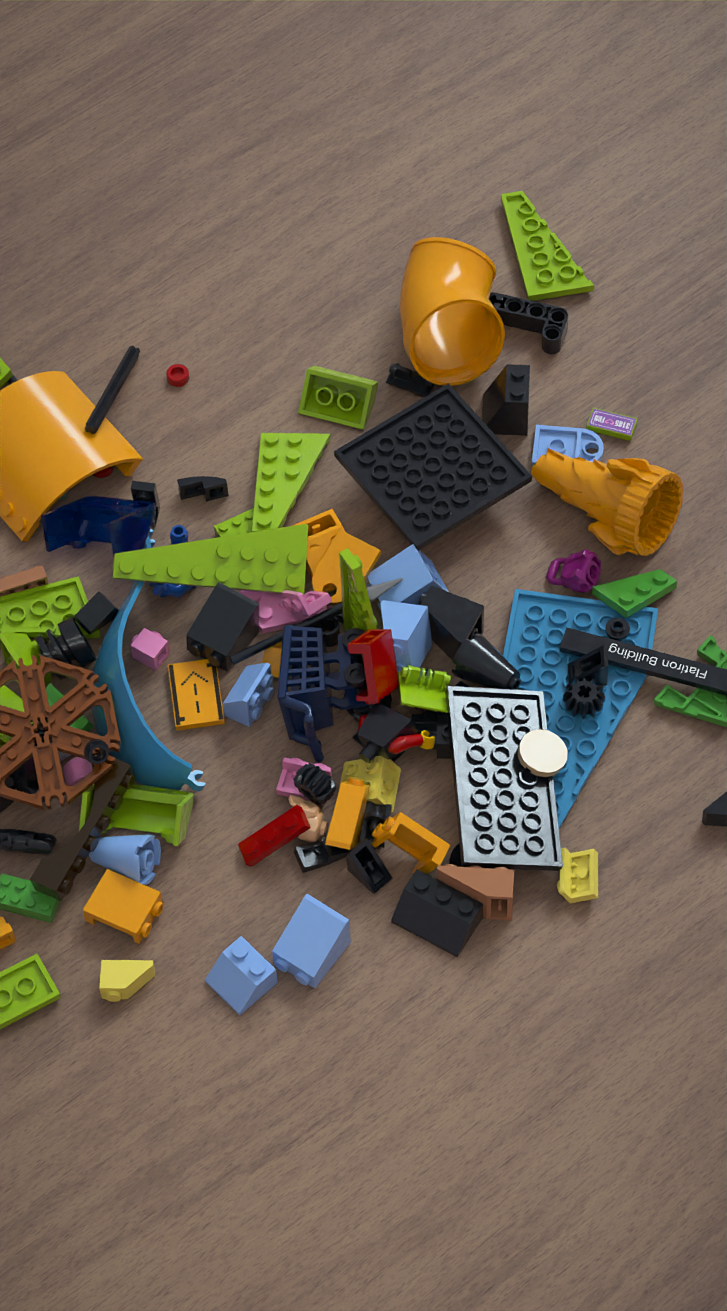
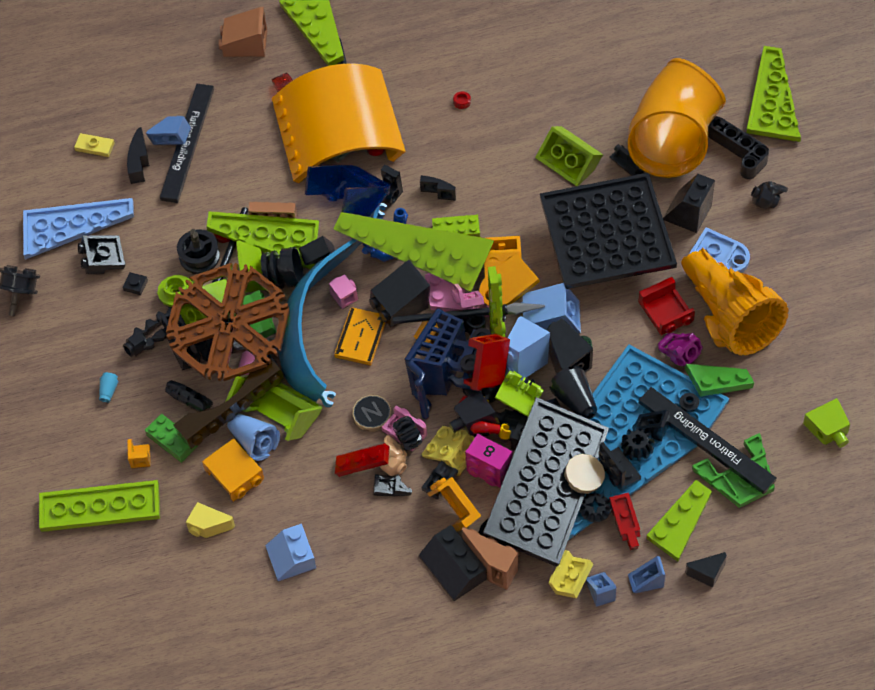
camera: 25 degrees right, 0 degrees up
black plate [84,739,109,764] -> none
black axle [85,346,140,434] -> none
light blue slope [223,663,274,727] -> none
lime wing [252,433,331,532] -> none
light blue slope [272,894,351,988] -> none
light orange slope [325,777,370,850] -> none
black slope [346,838,393,894] -> none
tile [586,408,637,441] -> none
none -> black tile [352,395,392,432]
none -> dark pink brick [465,434,512,488]
none -> black gear [579,492,611,522]
none -> medium blue slope [586,572,616,607]
none -> black bracket [598,442,641,491]
none -> red hinge [609,492,641,551]
none -> medium blue slope [628,556,665,593]
none -> red panel [638,277,695,336]
none -> lime wing [646,480,712,562]
none -> black head [751,181,788,209]

